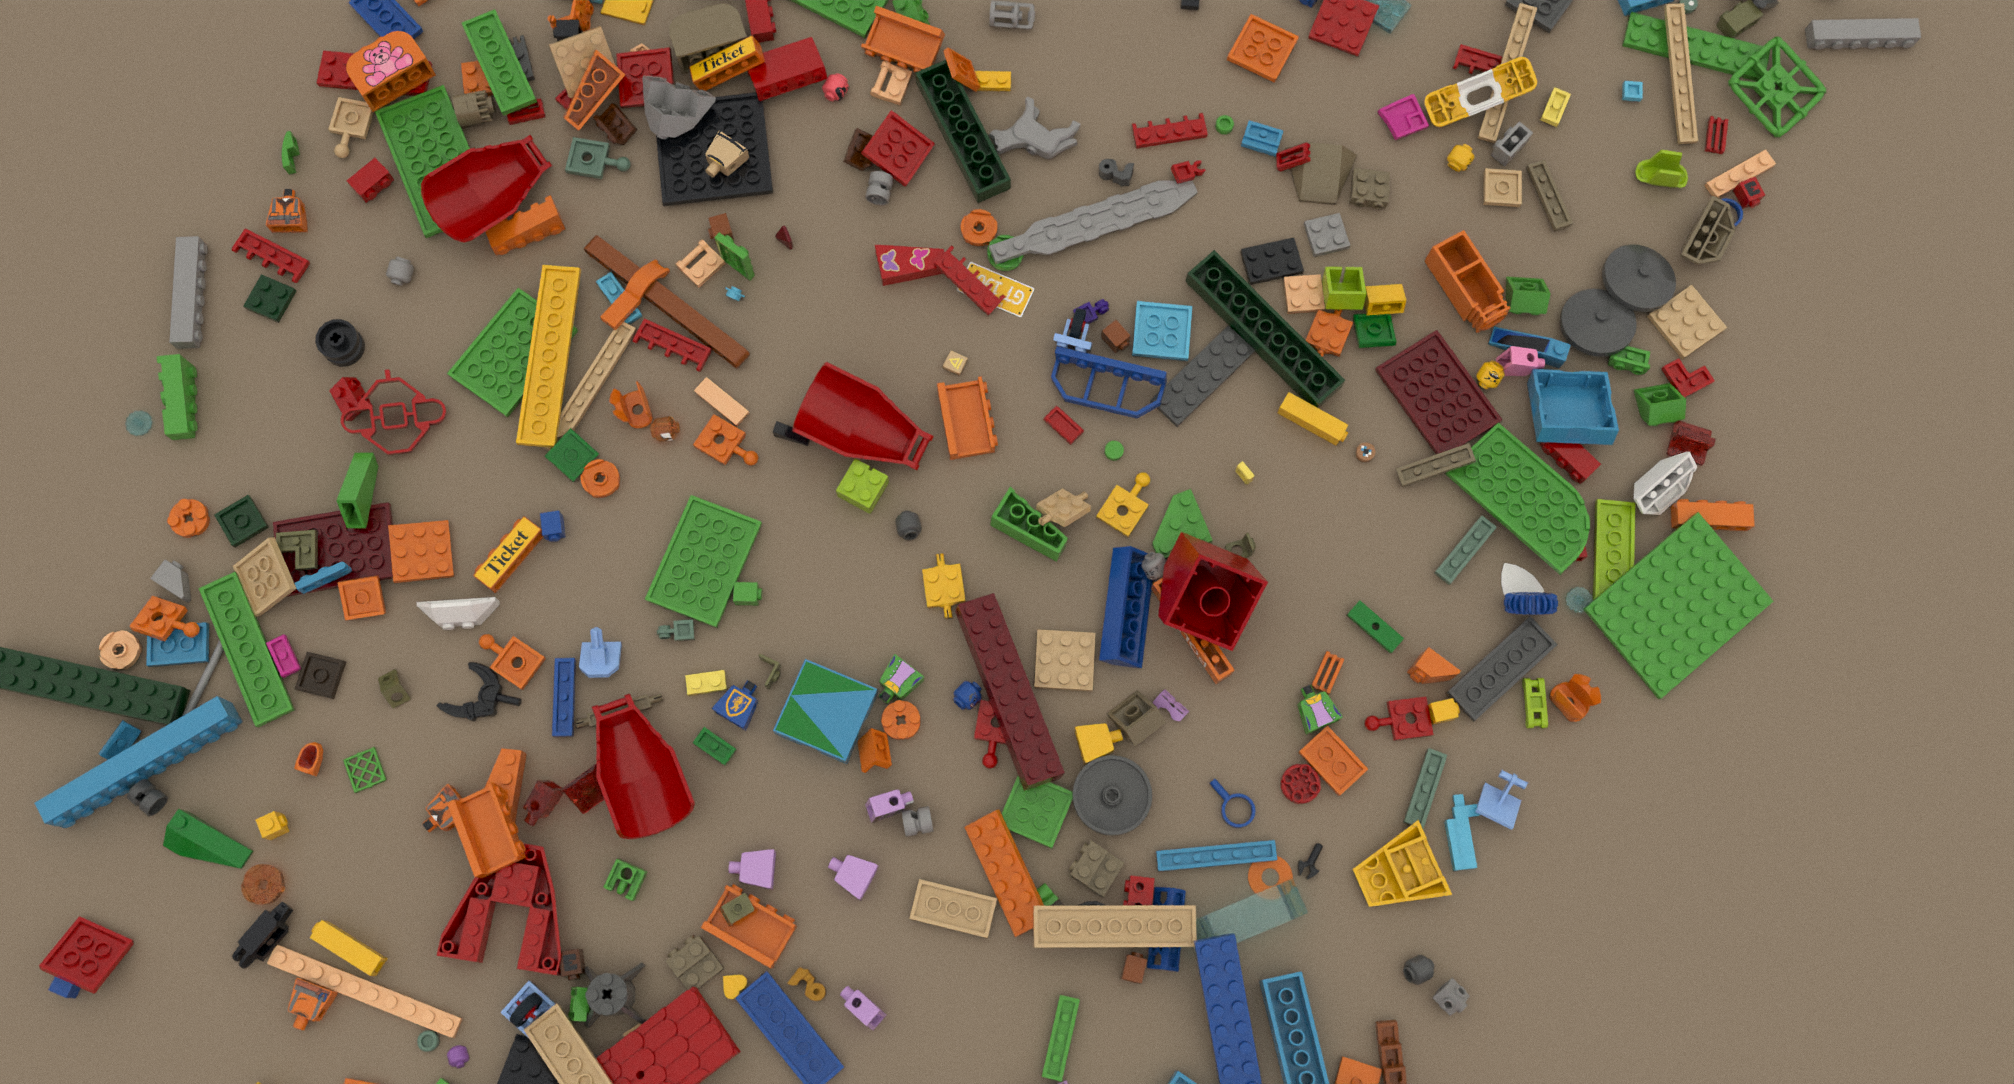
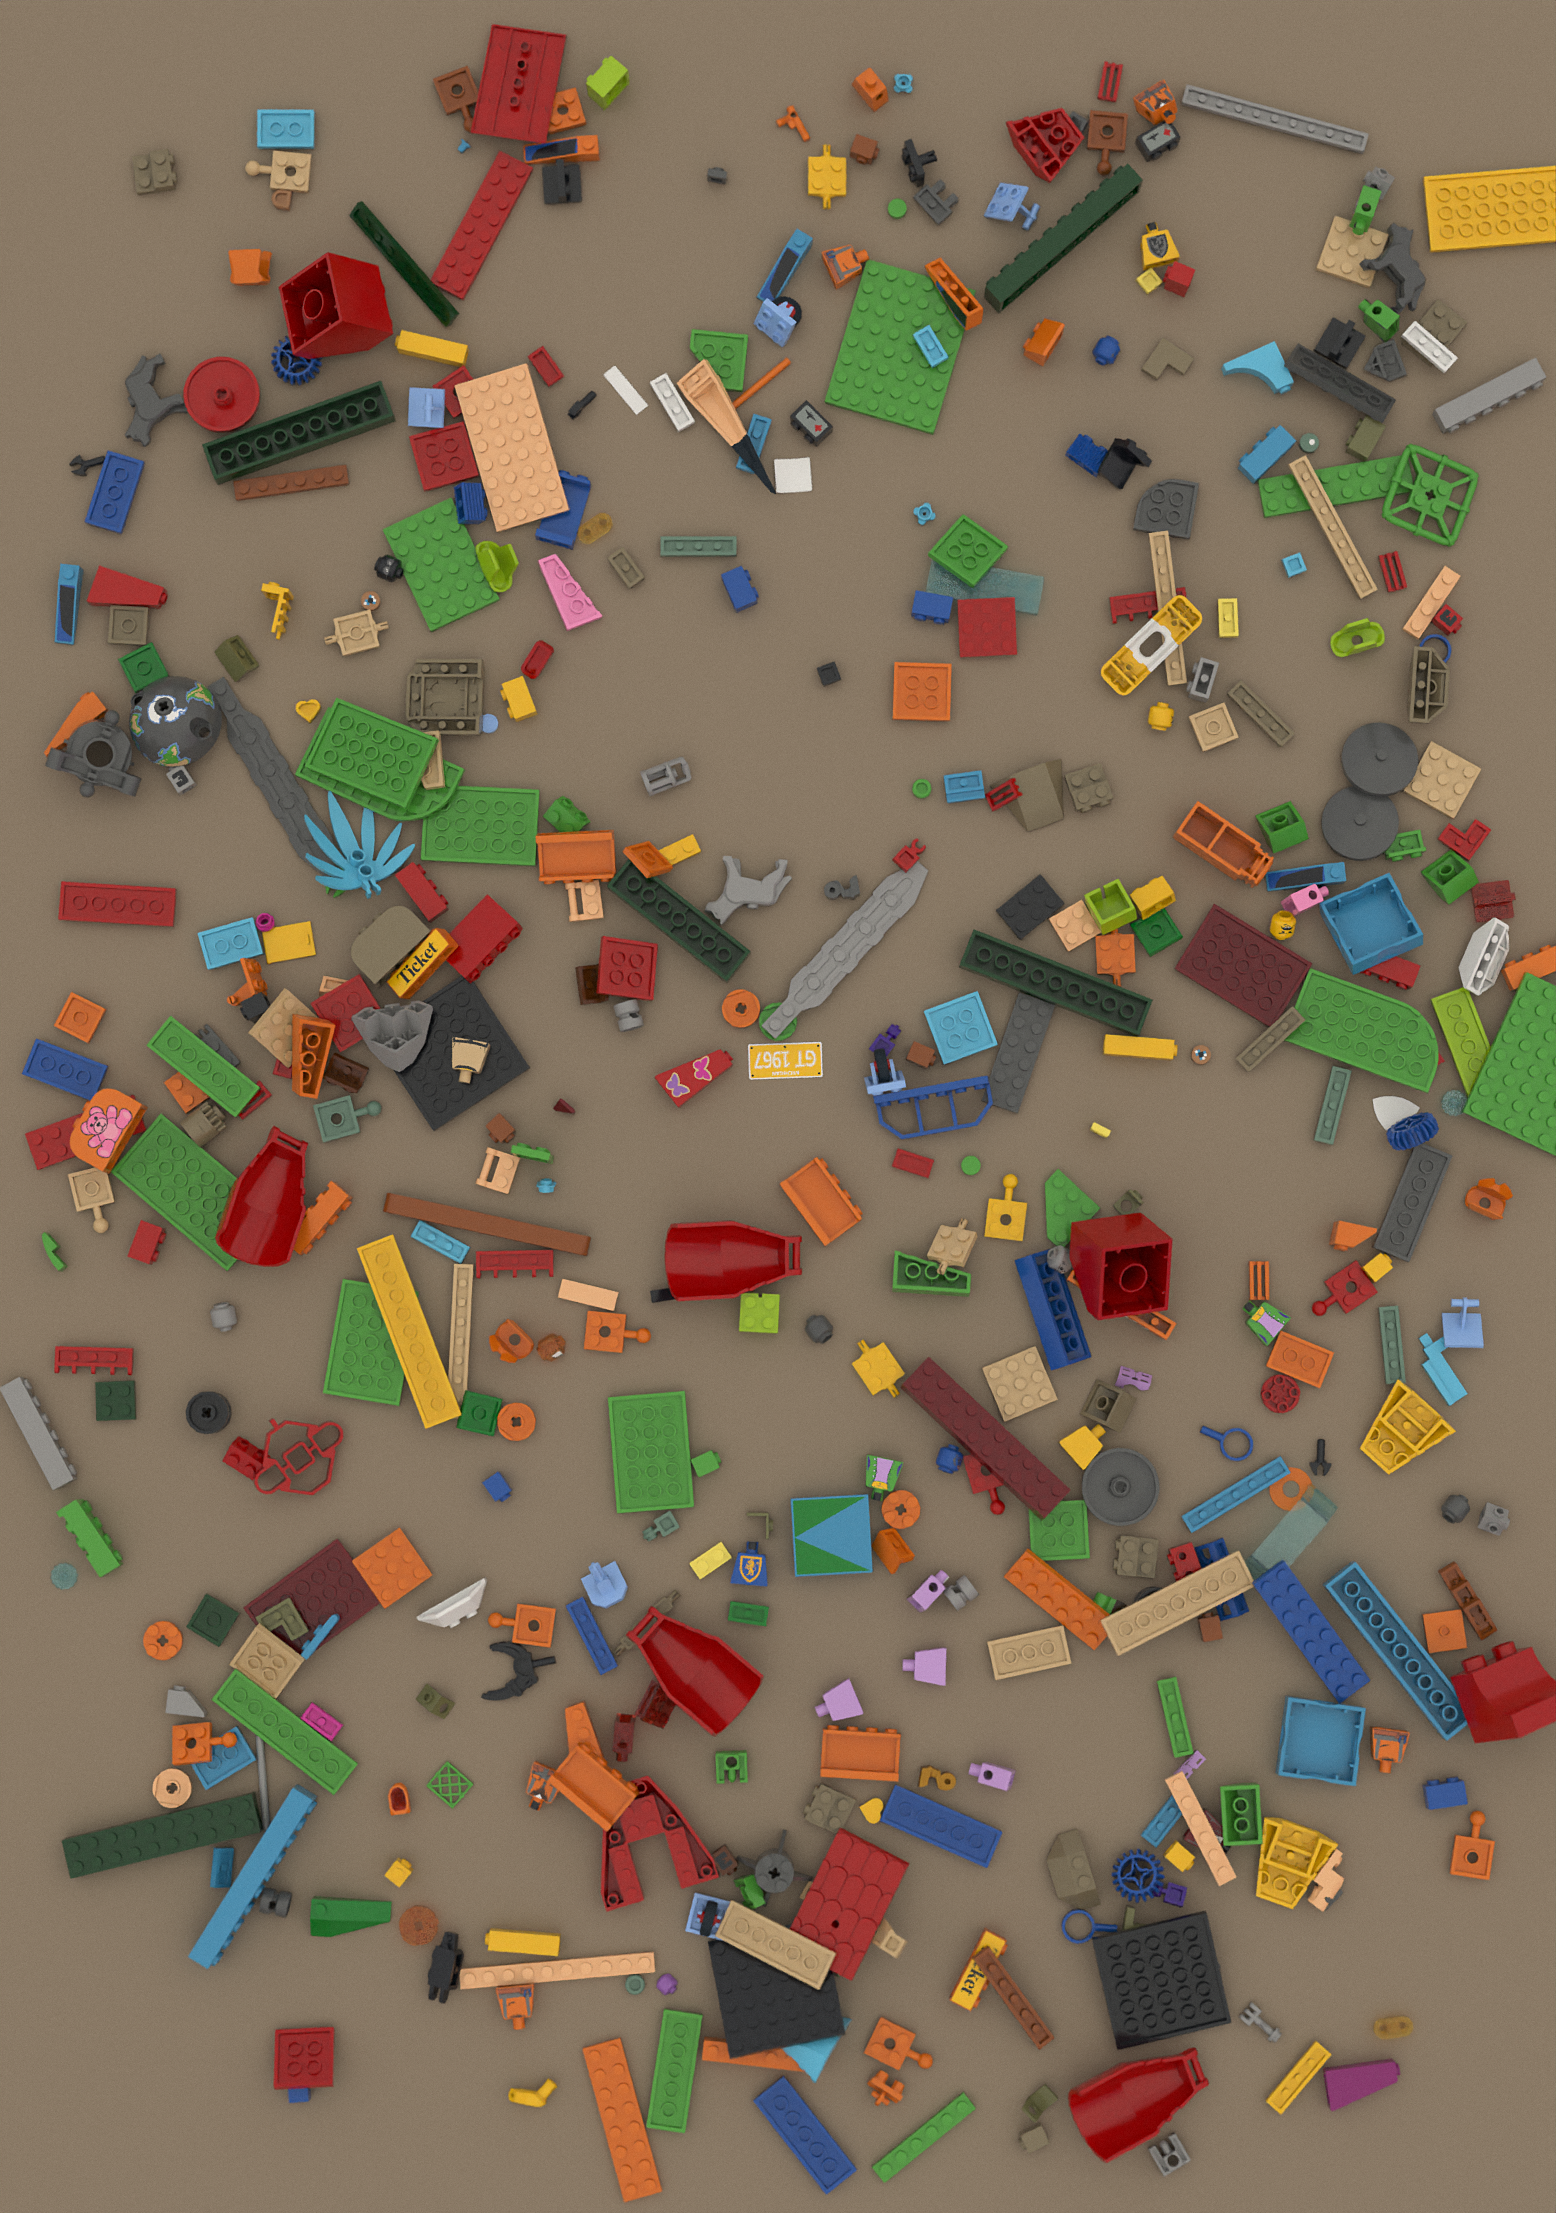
camera: 20 degrees left, 10 degrees up
torso [266,189,308,233] -> none
dark brown tile [294,652,346,699] -> none
bright green slope [336,453,378,528] -> none
orange plate [338,575,386,620] -> none
brick [473,516,543,593] -> none
orange piece [600,259,670,331] -> none
olive bracket [720,893,754,927] -> none
coral head [822,73,849,101] -> none
red hinge [934,245,1006,315] -> none
tan tile [943,350,968,376] -> none
red hinge [1132,113,1208,148] -> none
light grey plate [1304,213,1350,257] -> none
green tile [1346,600,1404,654] -> none
dark pink plate [1378,94,1429,140] -> none
lime plate [1522,678,1548,728] -> none

